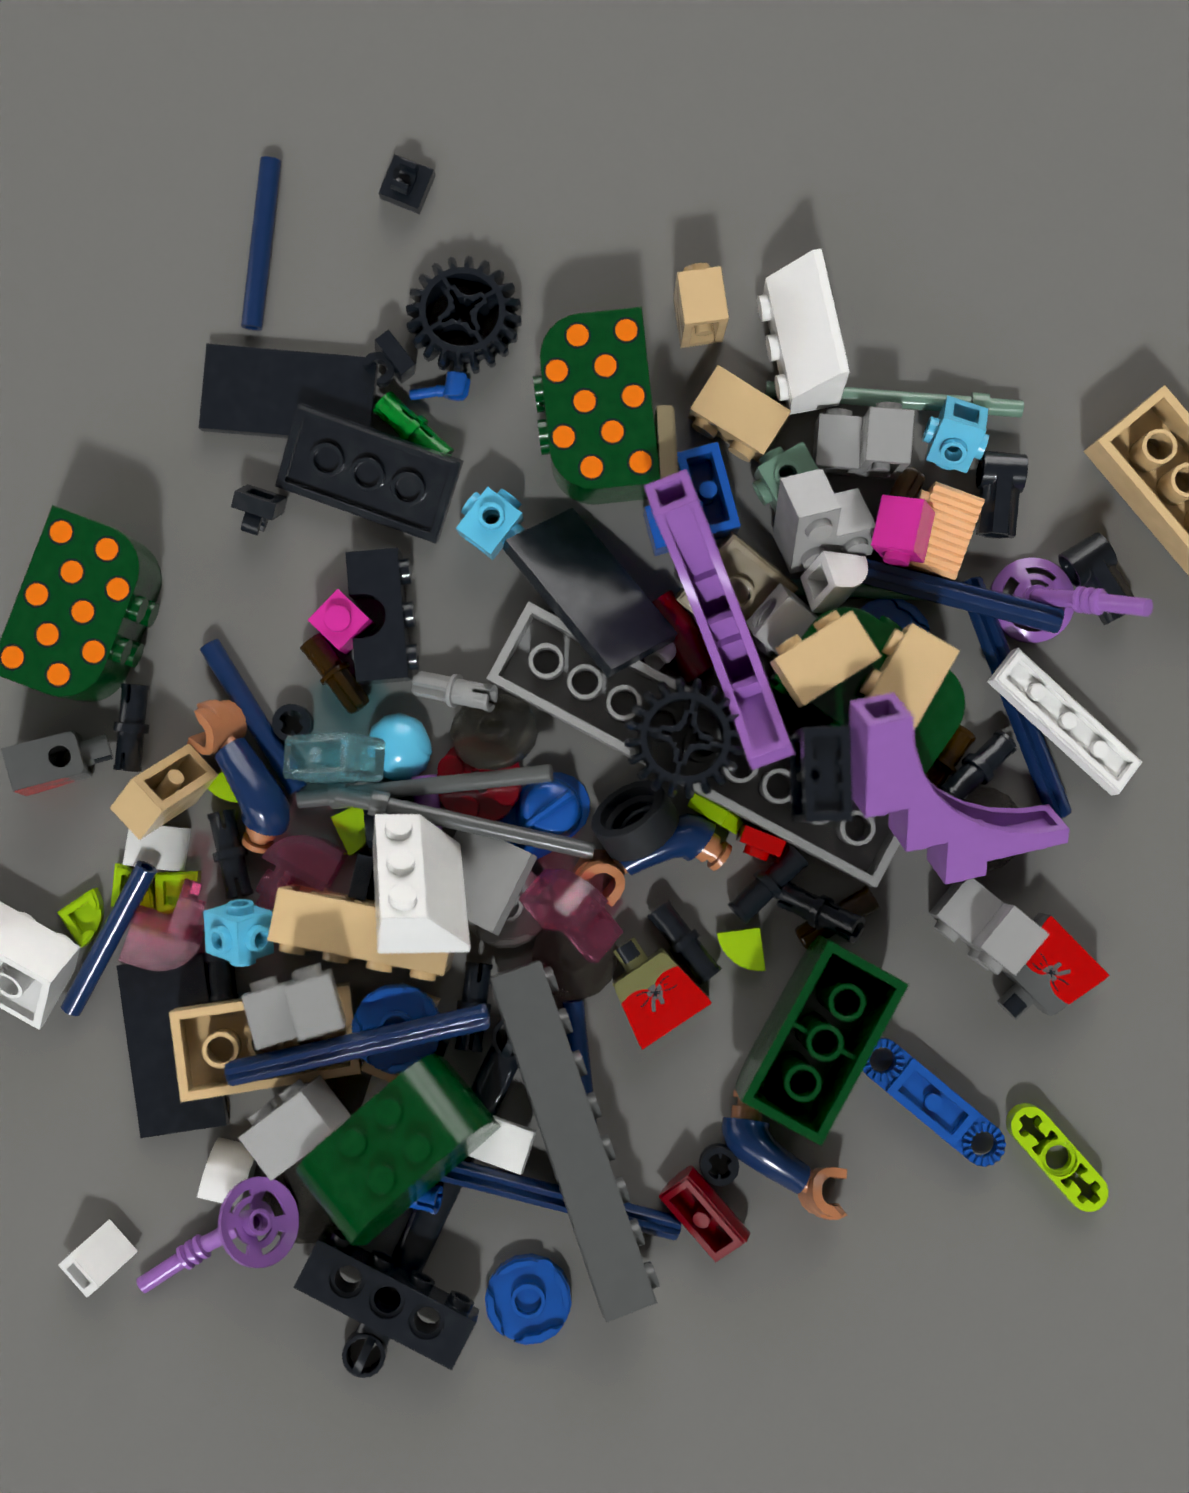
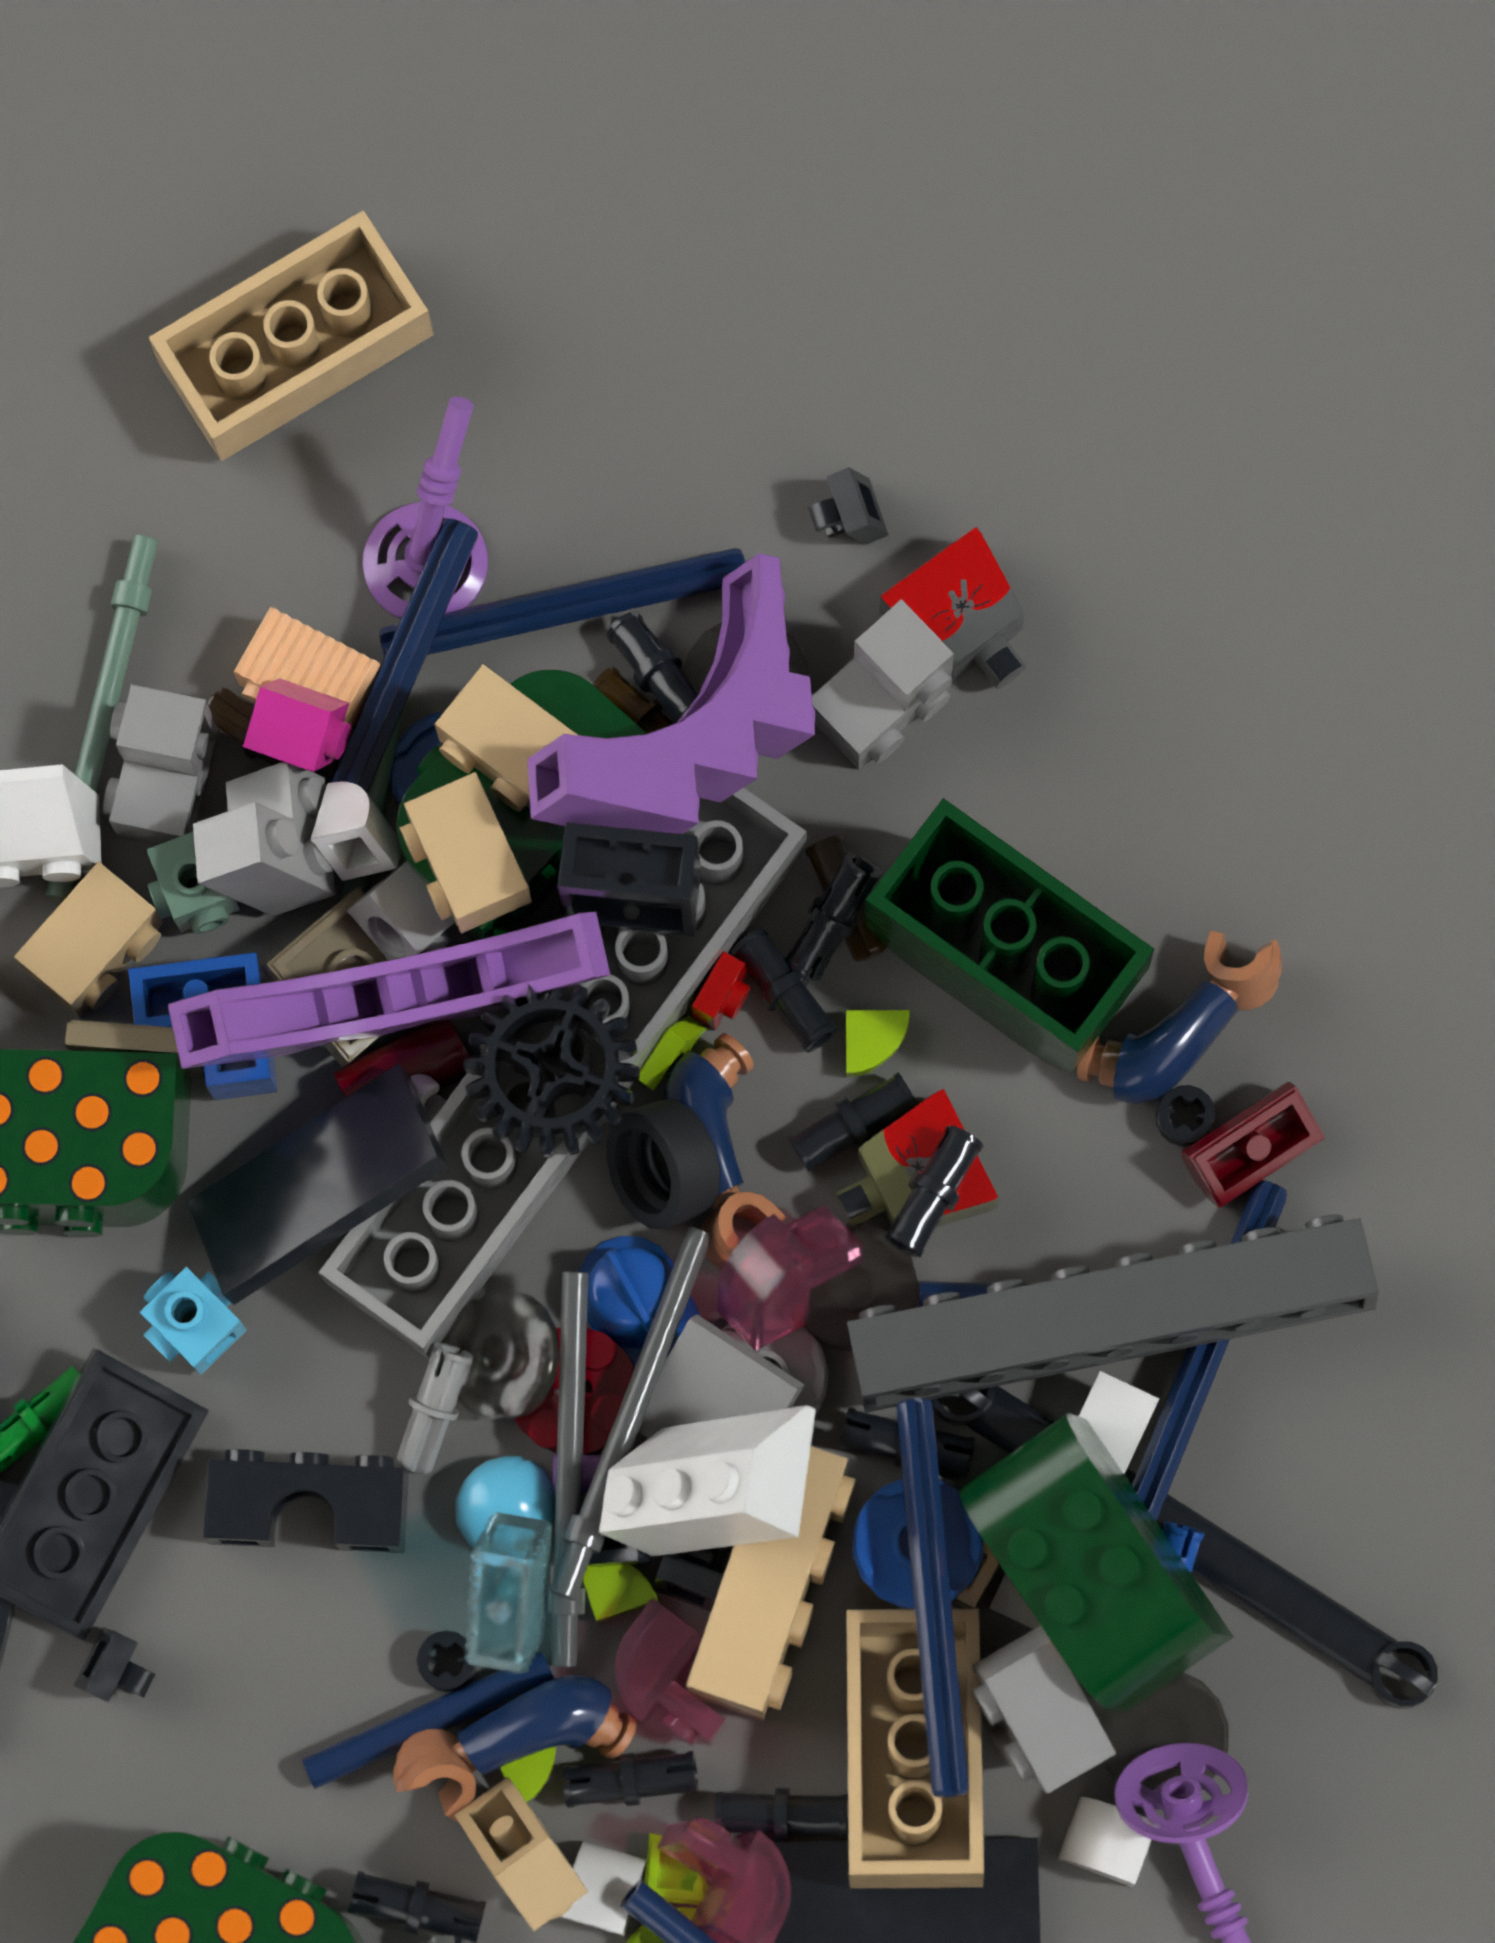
camera: 80 degrees left, 10 degrees down
medium azure brick [203,899,274,967] -> none
light grey brick [241,963,346,1050] -> none
black brick [293,1229,479,1370] -> none
dark brown axle [300,633,369,714] -> none
dark pink brick [308,589,376,655] -> none
blue tile [485,1253,572,1345] -> none
blue plate [863,1037,1006,1167] -> none
medium azure brick [922,395,989,473] -> none
black piece [976,451,1028,539] -> none
white tile [987,648,1142,796] -> none
lime beam [1006,1103,1109,1212] -> none
black piece [1058,532,1134,625] -> none
none -> black tile [808,467,888,545]
none -> black pin [884,1125,983,1258]

